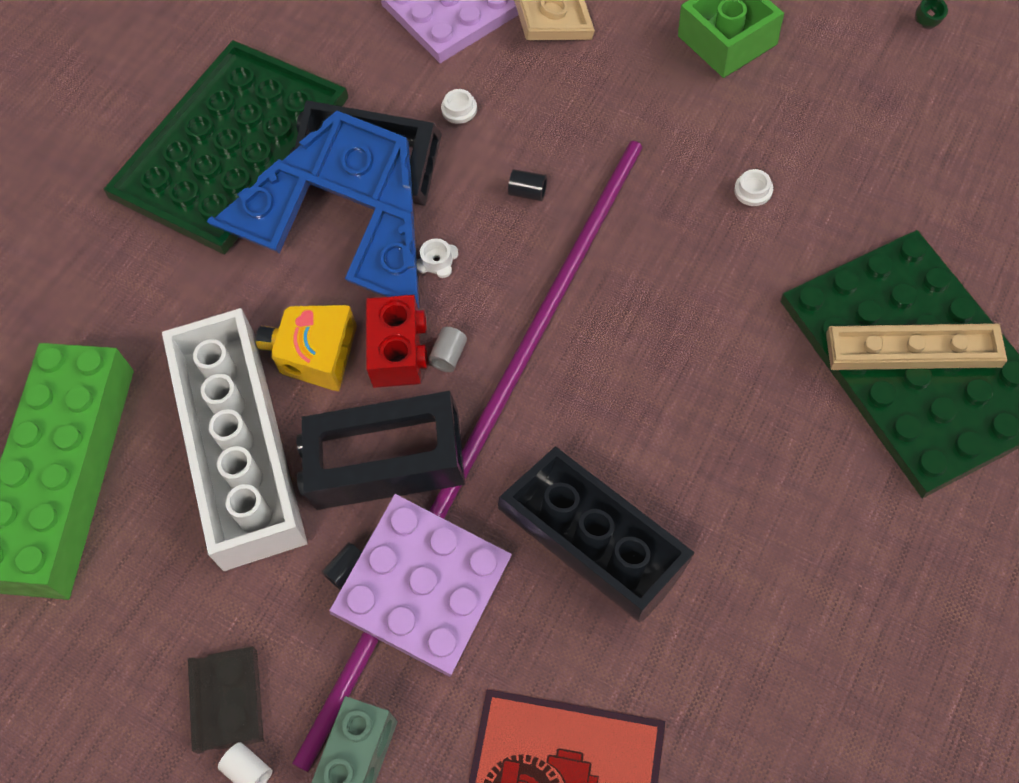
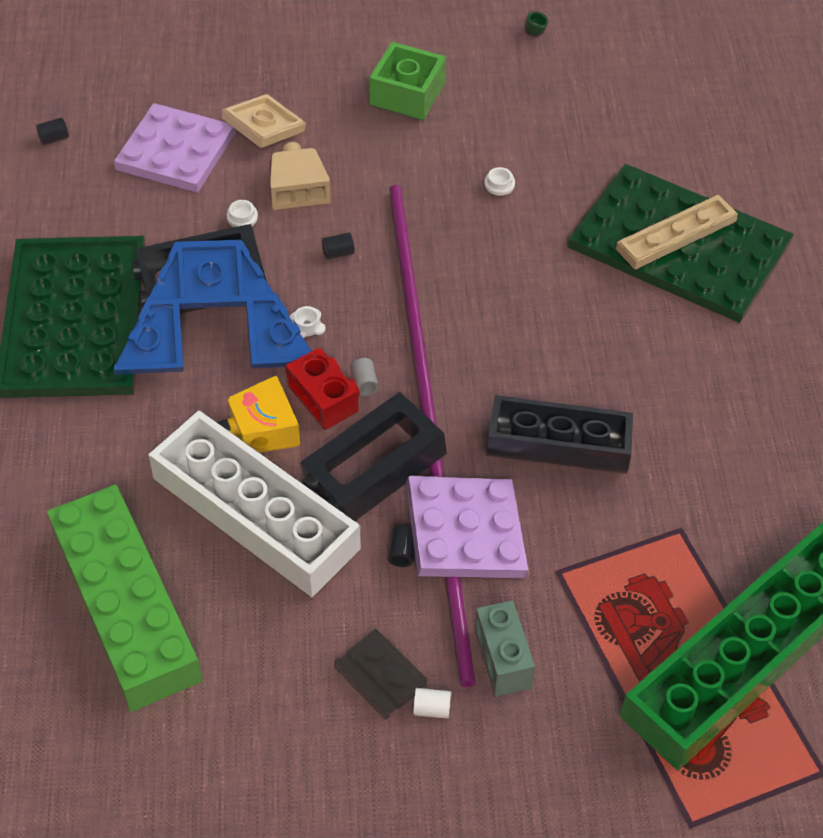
camera: 40 degrees left, 10 degrees down
none -> tan torso [270,142,331,210]

